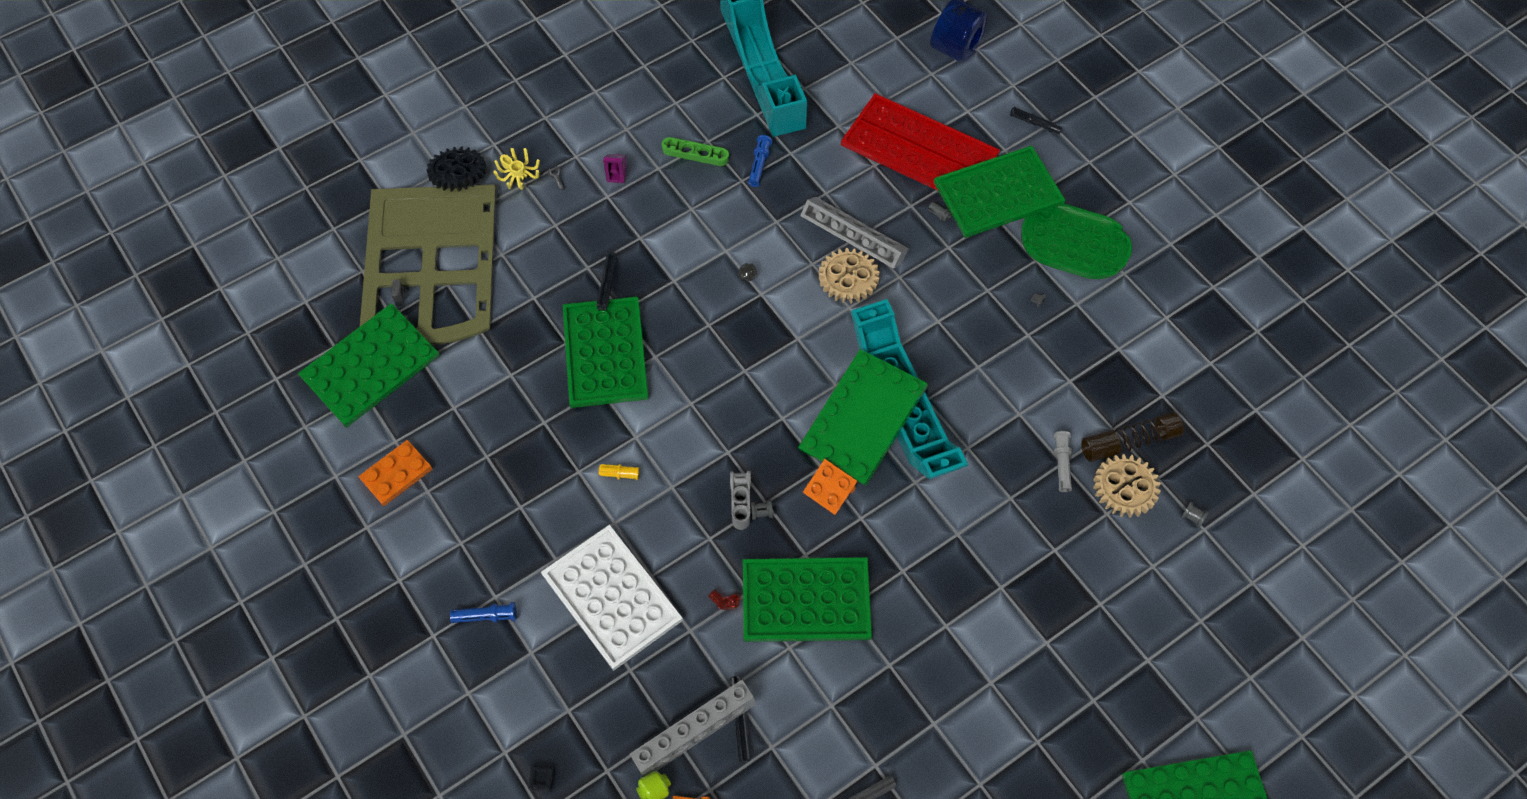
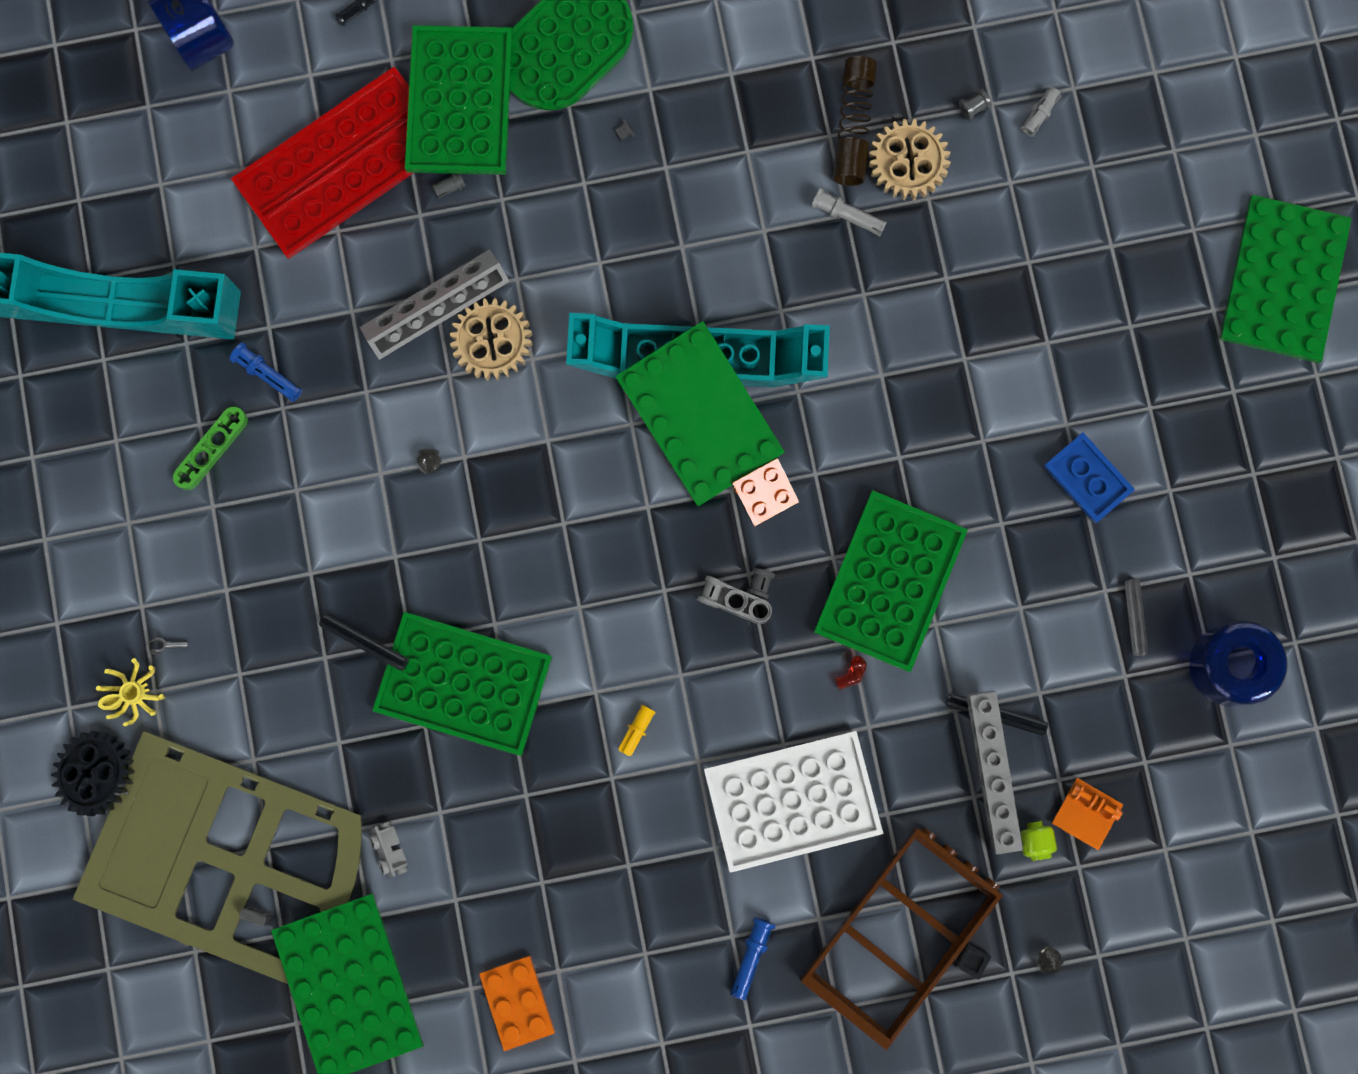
camera: 60 degrees left, 20 degrees up
magenta slope [603,154,627,183] -> none
none -> light grey hinge [369,822,408,879]
none -> reddish brown window [800,827,1003,1051]
none -> light grey pin [1021,87,1061,137]
none -> blue plate [1043,432,1135,524]

